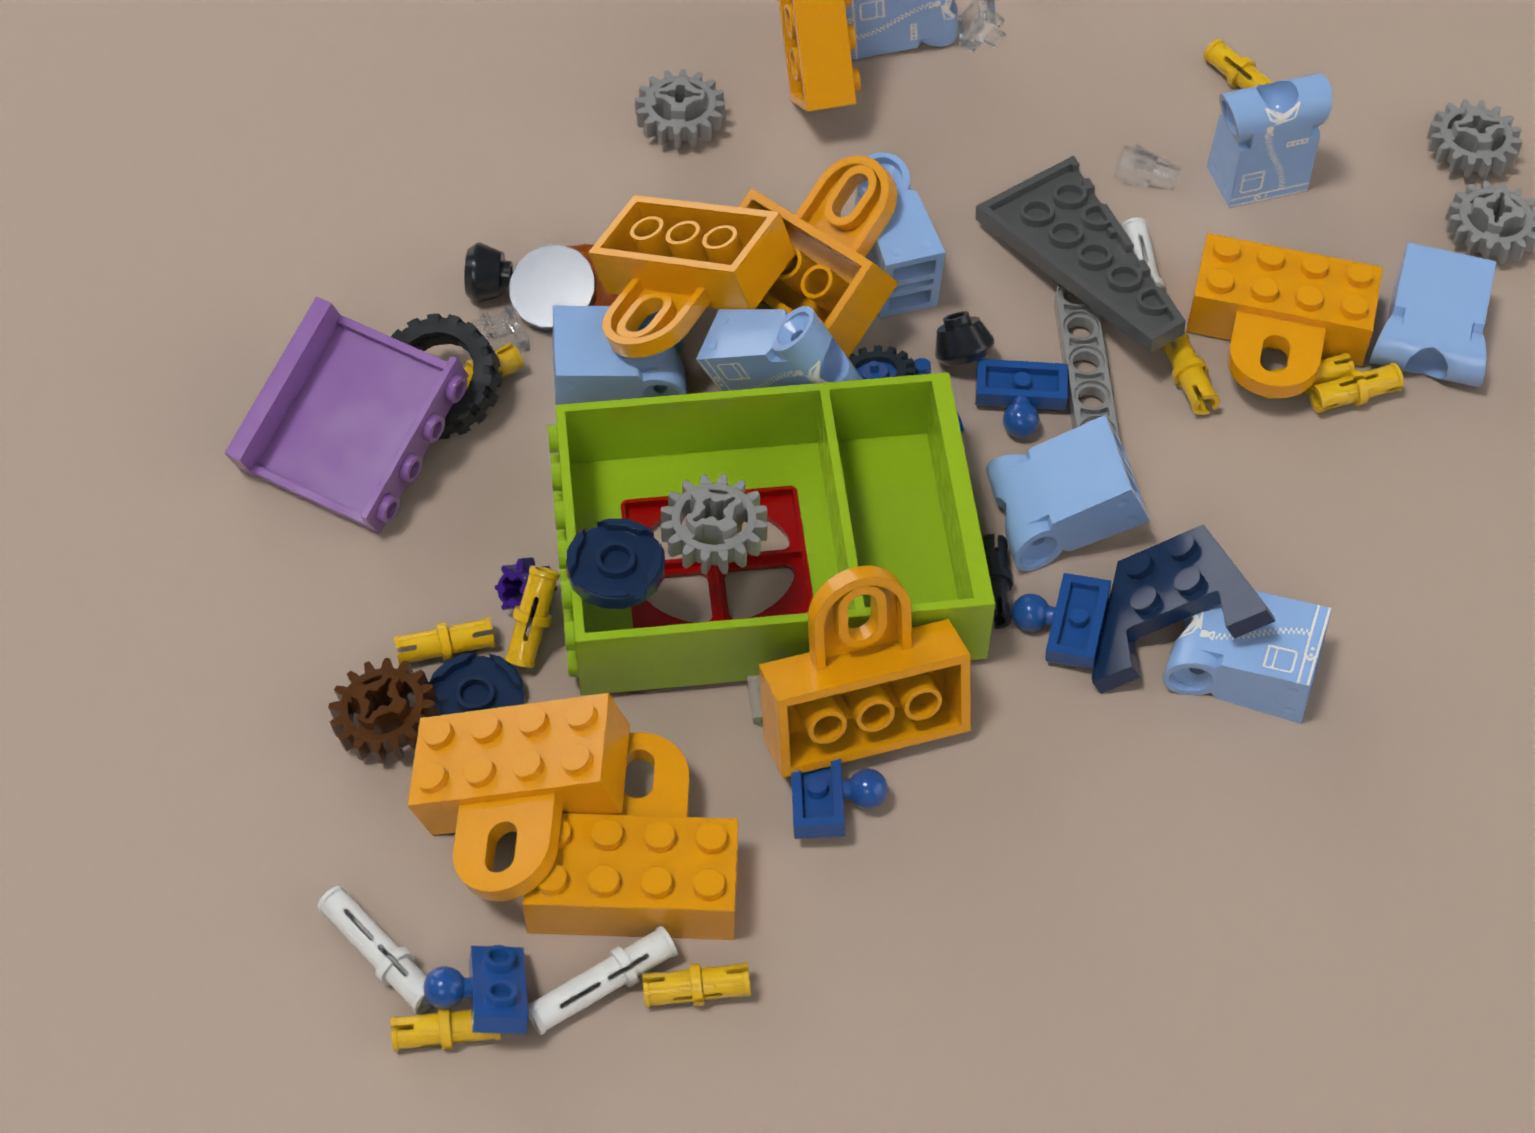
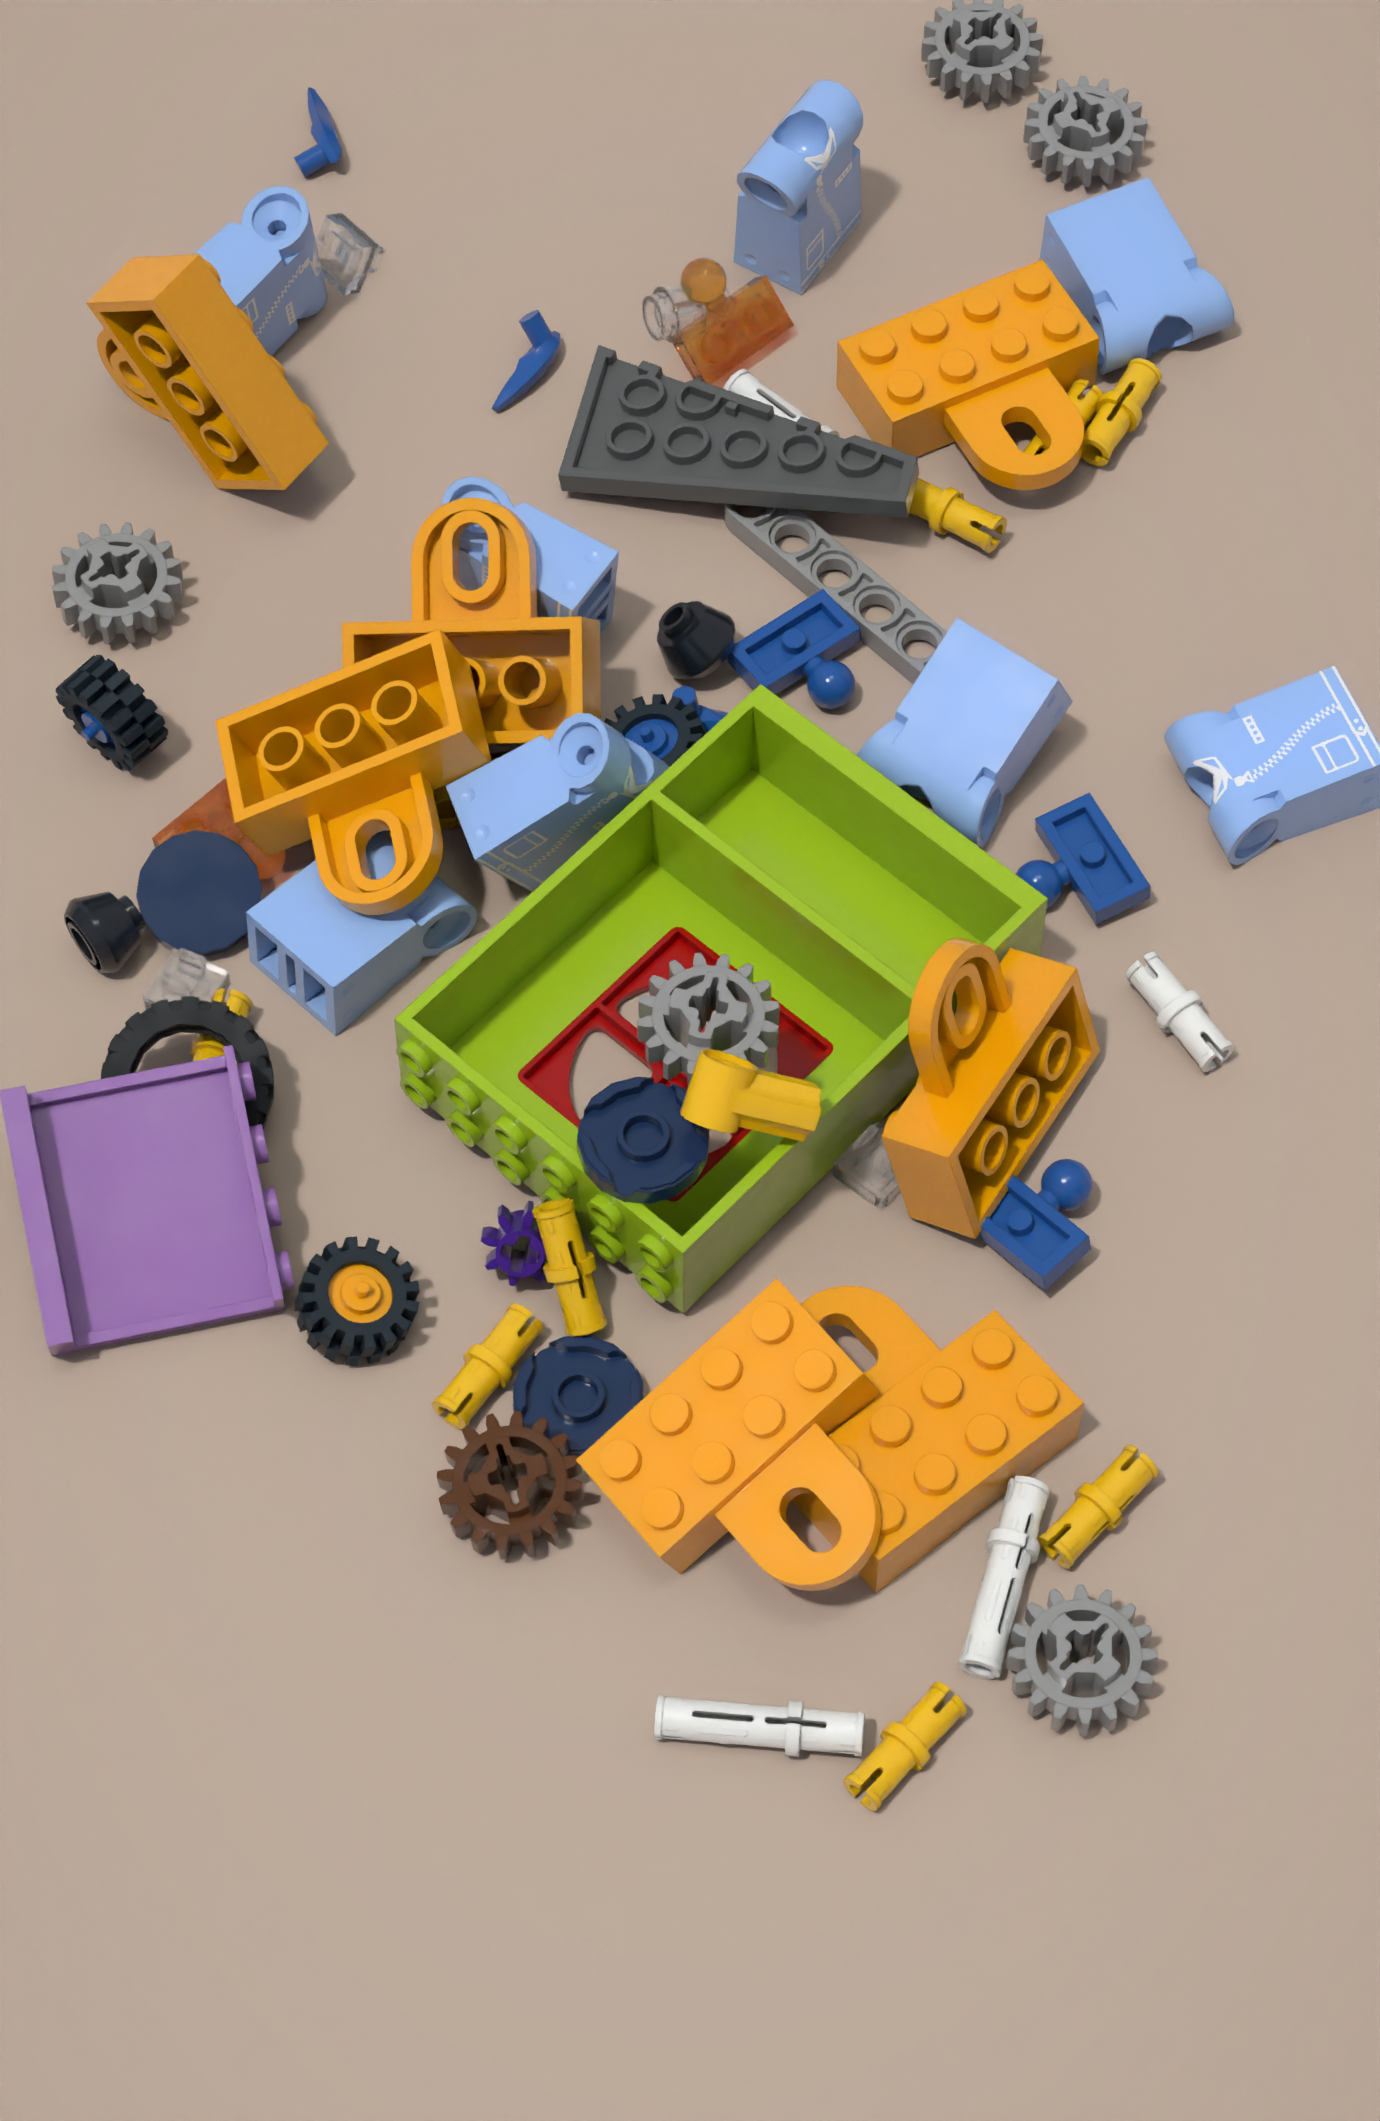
camera: 40 degrees left, 5 degrees up
blue plate [423,945,528,1034] -> none
dark blue wing [1091,524,1275,694] -> none
yellow pin [1203,39,1273,89] -> none
none -> black wheel [55,654,168,771]
none -> black wheel [295,1236,420,1366]
none -> blue bar [492,310,560,412]
none -> clear orange plate [670,258,794,384]
none -> yellow piece [680,1049,821,1142]
none -> light grey gear [1006,1584,1158,1736]
none -> white pin [1125,951,1235,1072]

